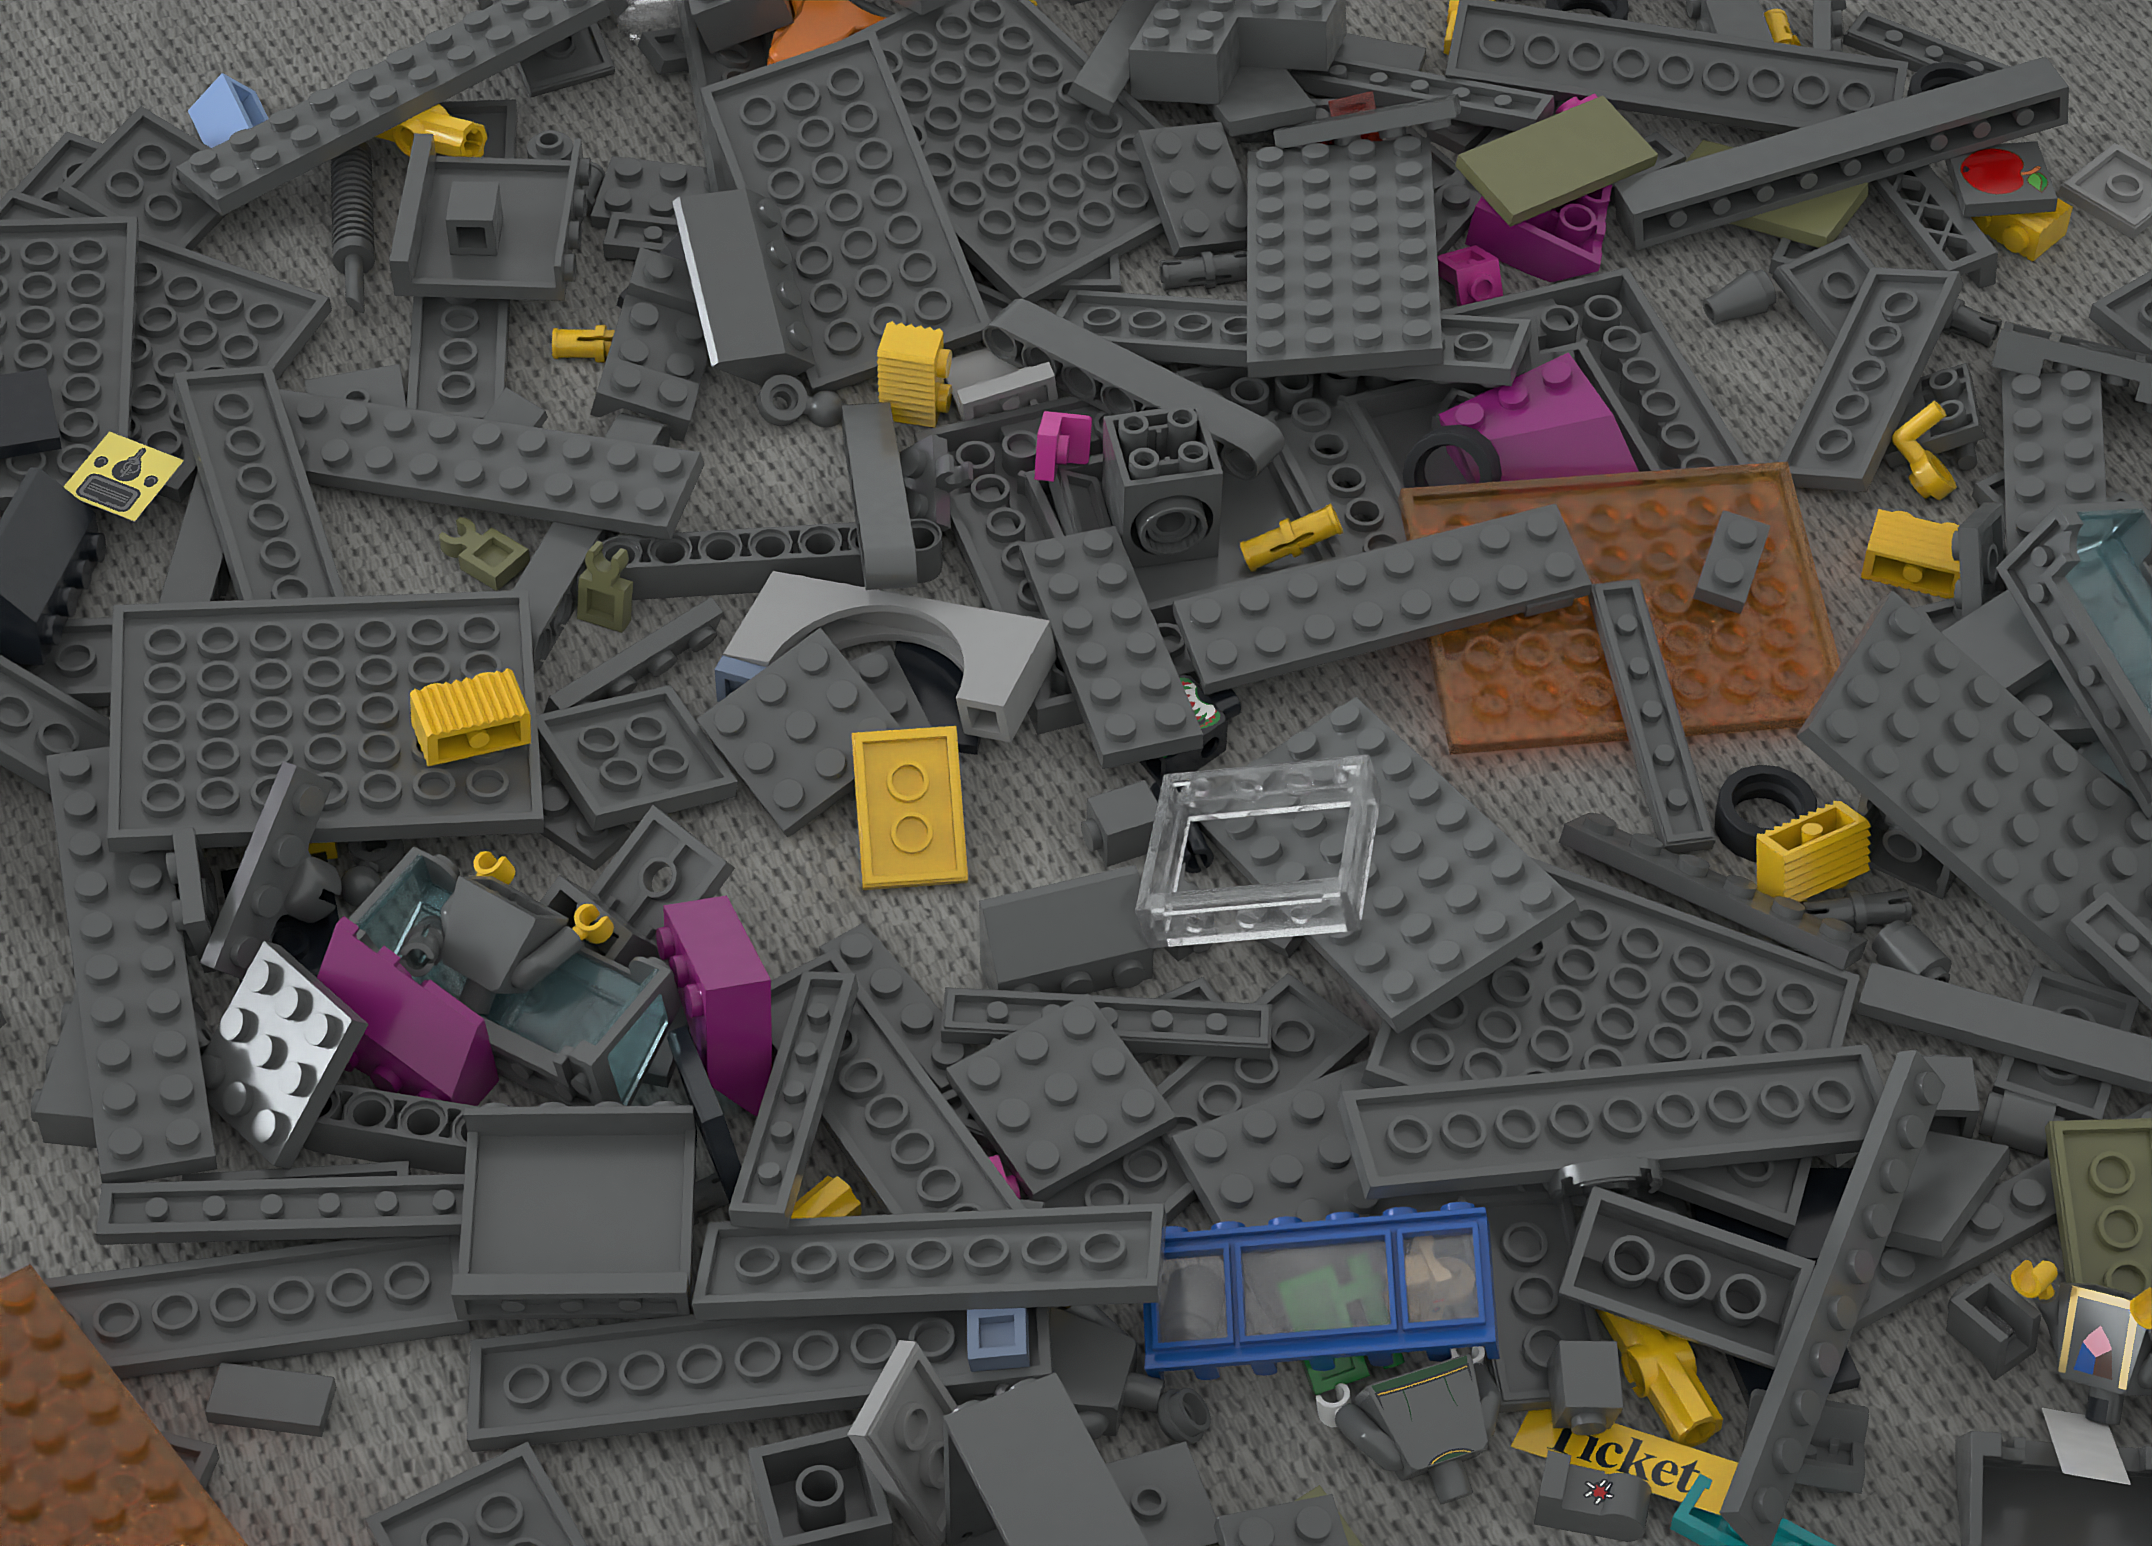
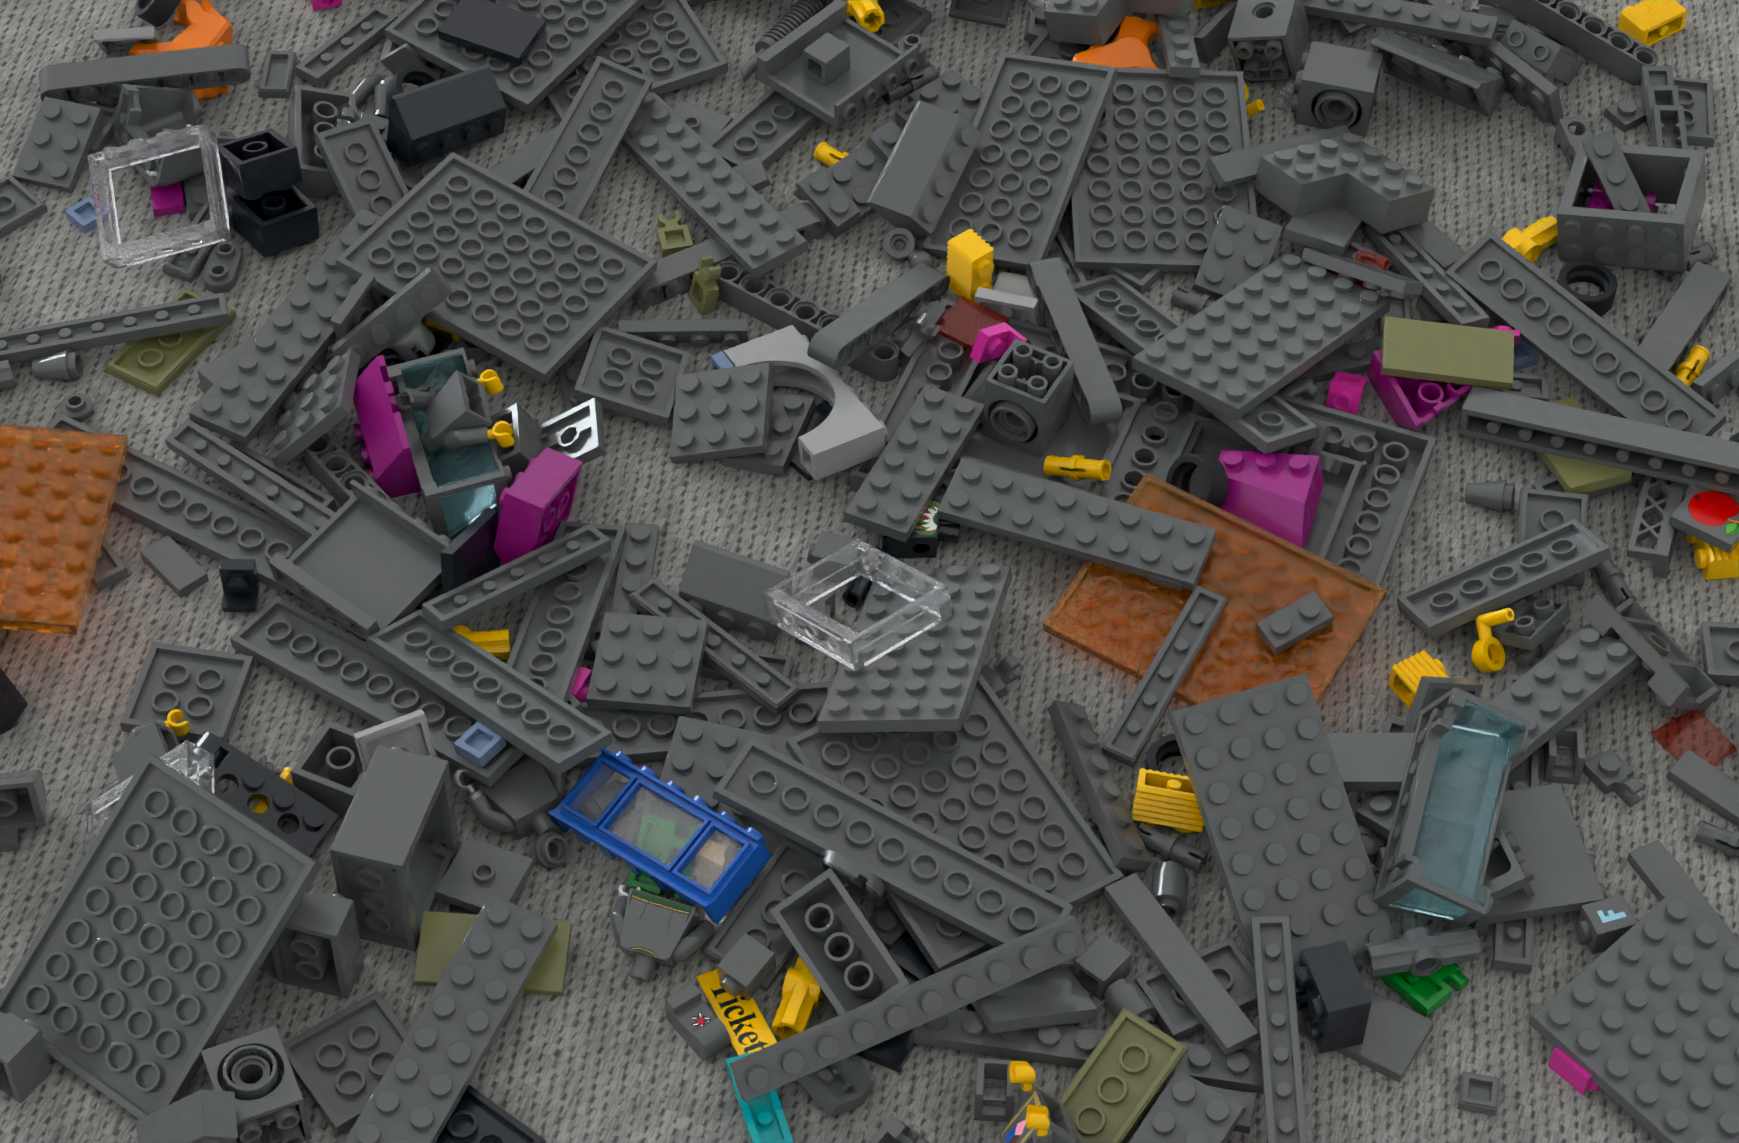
camera: 40 degrees right, 0 degrees up
sticker [64,431,184,522] -> none
yellow brick [410,668,531,766] -> none
yellow tile [851,726,968,890] -> none
none -> black bracket [219,559,260,612]
none -> clear red piece [936,296,1009,351]

